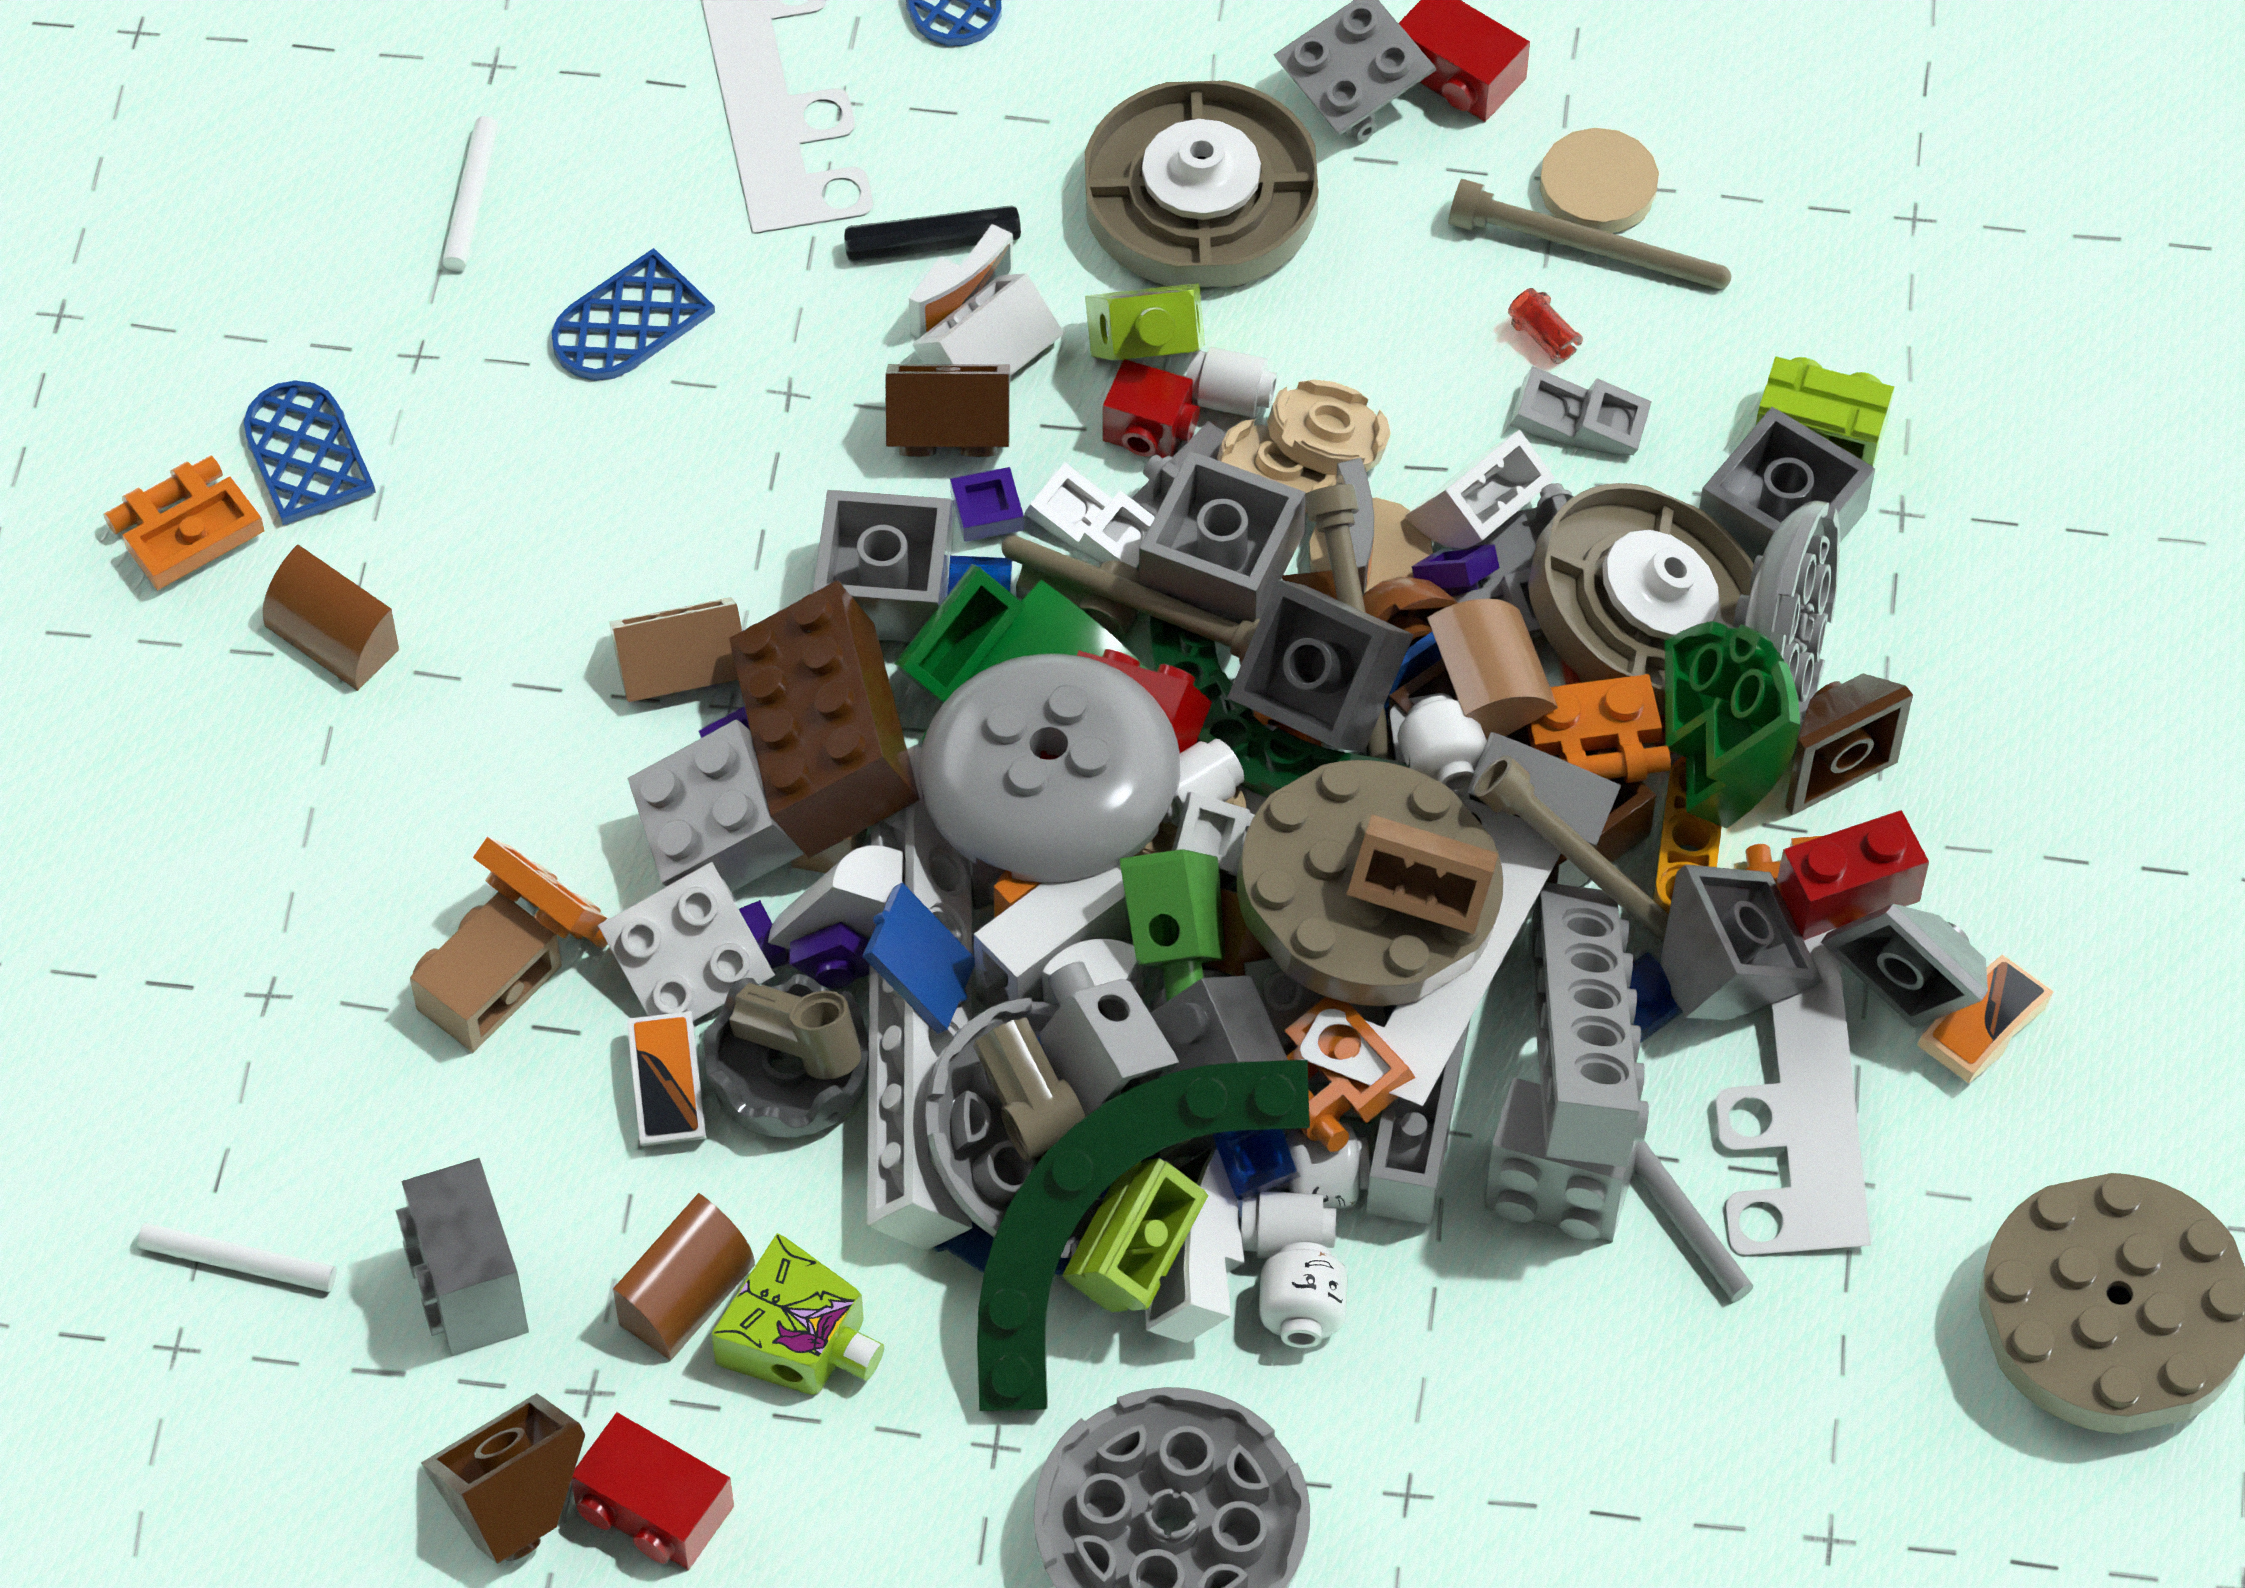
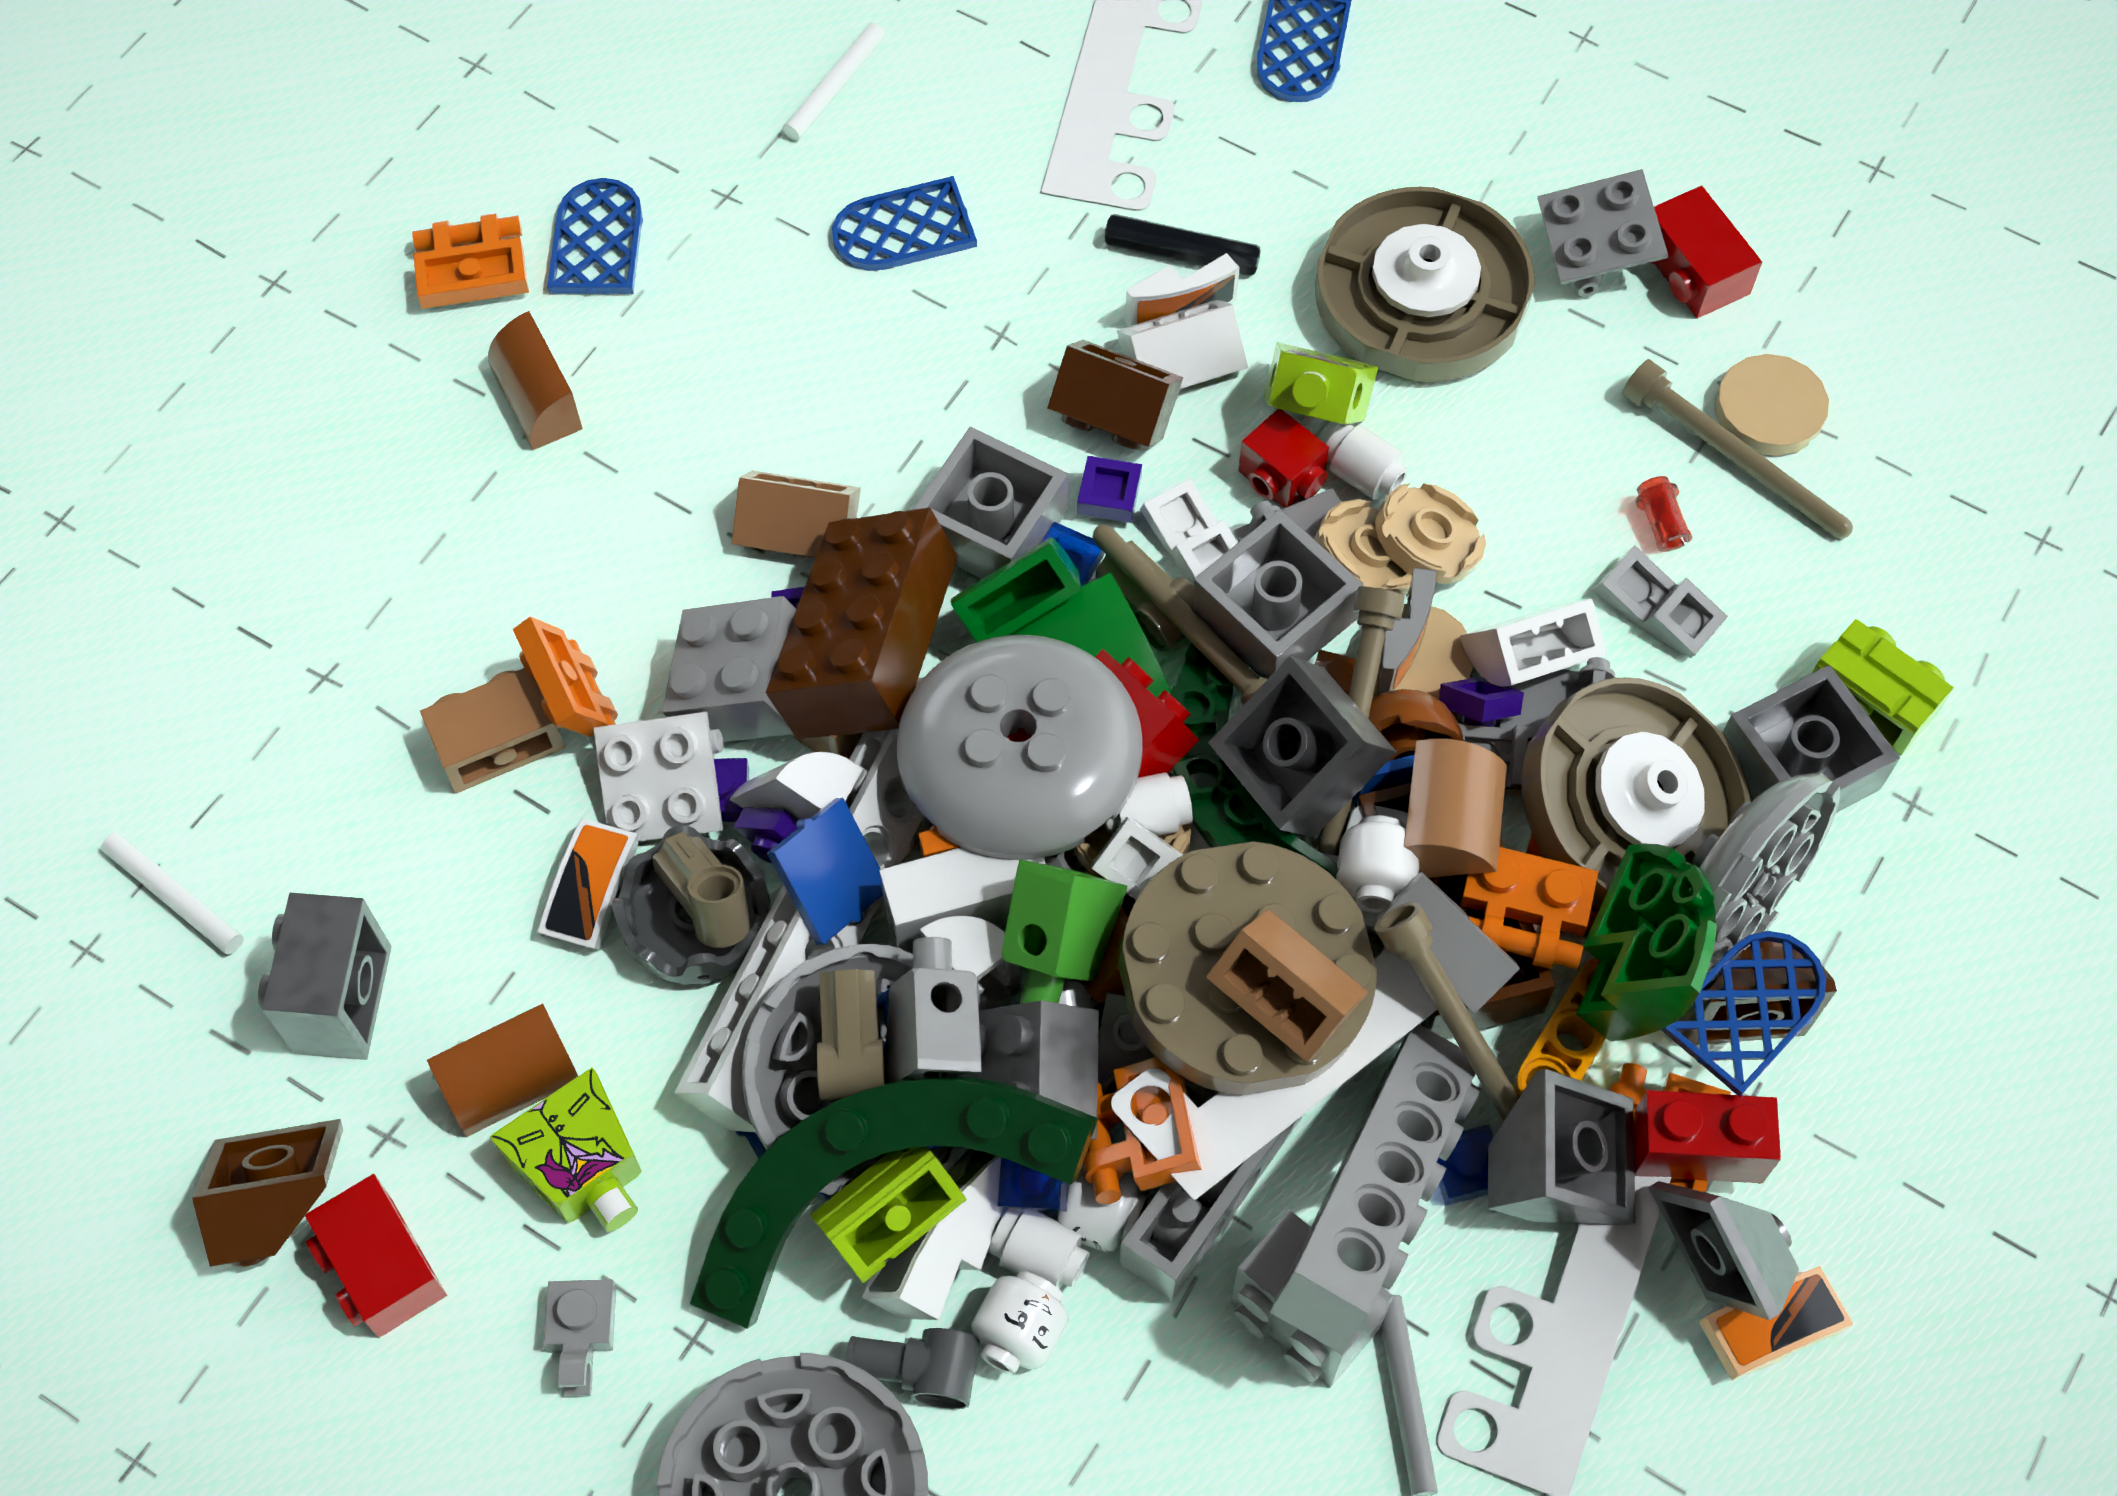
camera: 25 degrees right, 5 degrees up
none -> light grey plate [544,1279,617,1397]
none -> dark grey pin [845,1328,980,1409]
none -> blue window [1661,931,1826,1097]

